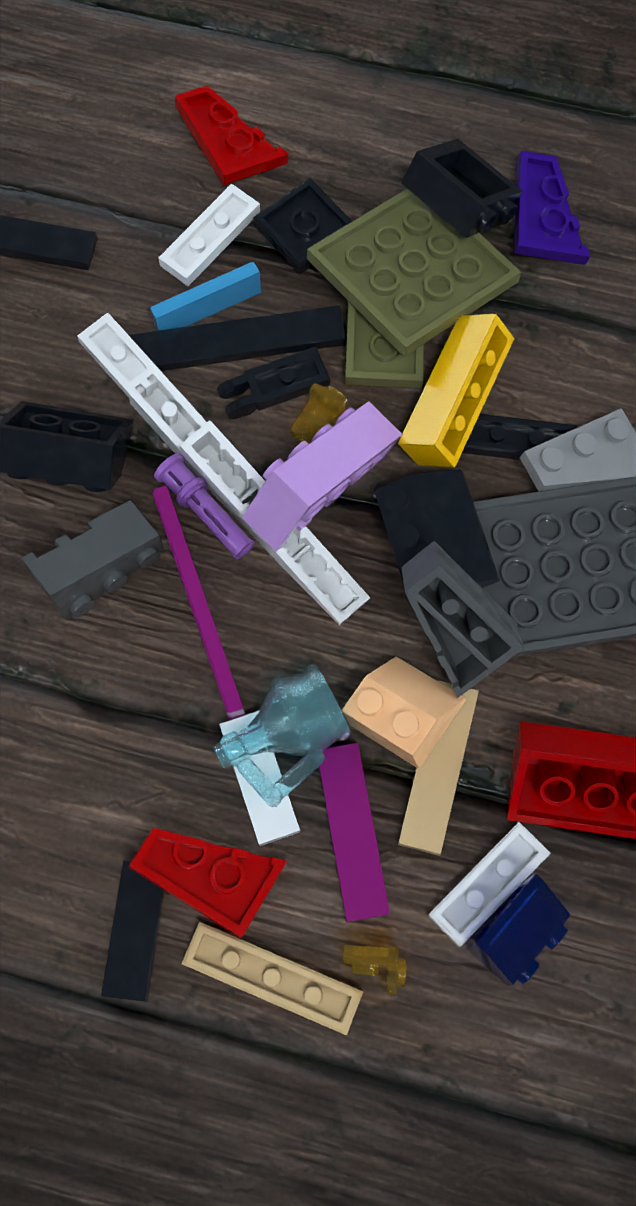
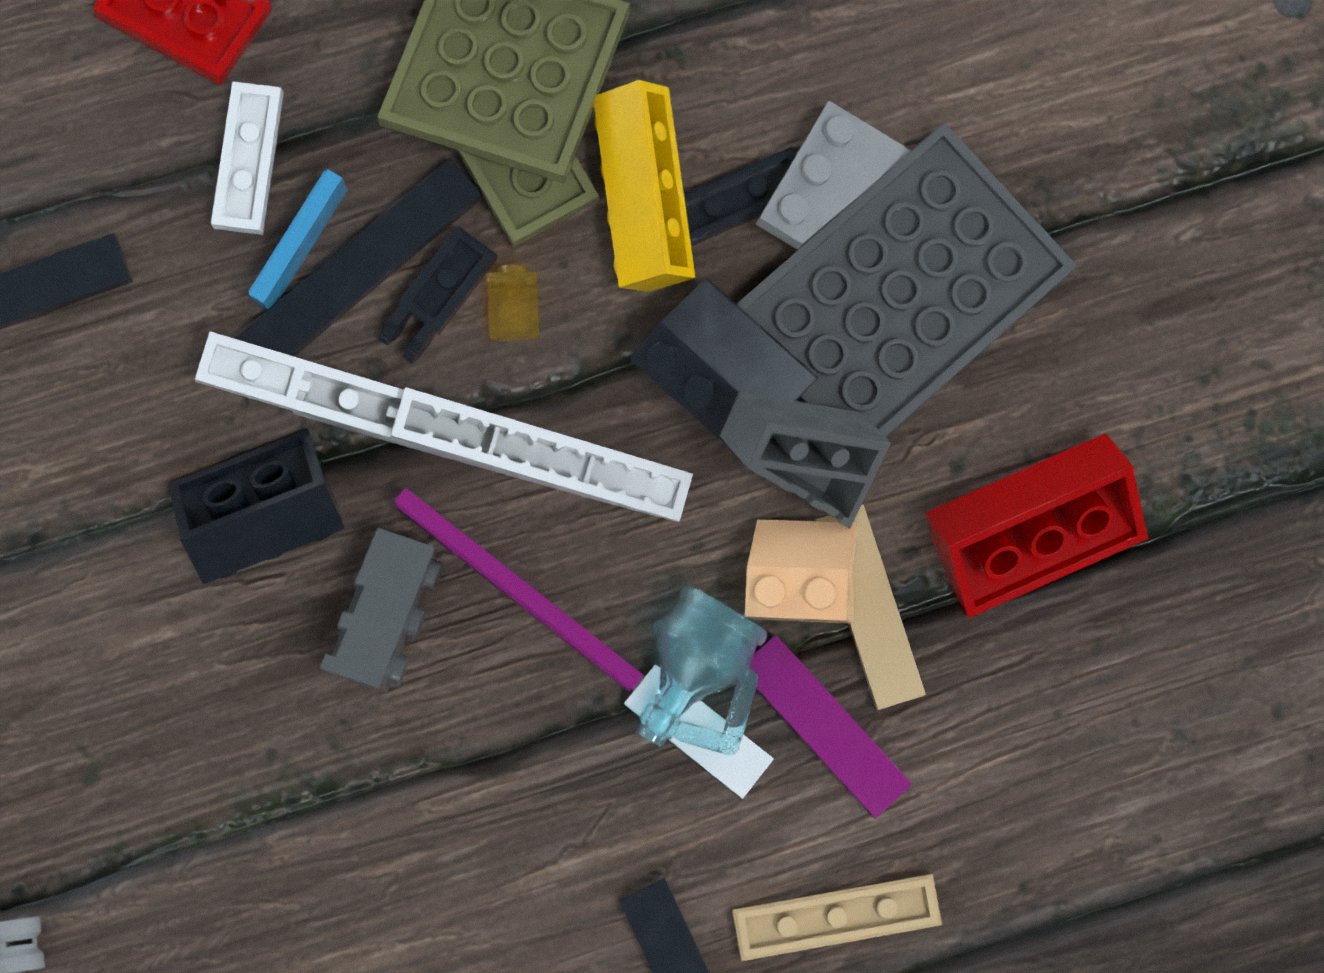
camera: 40 degrees left, 10 degrees up
red wing [128,828,287,938] -> none
medium lavender pin [154,453,255,560] -> none
lavender wedge [241,401,402,552] -> none
black plate [253,178,353,274] -> none
clear yellow bracket [343,945,406,996] -> none
white tile [427,822,550,948] -> none
clear blue slope [467,874,571,986] -> none

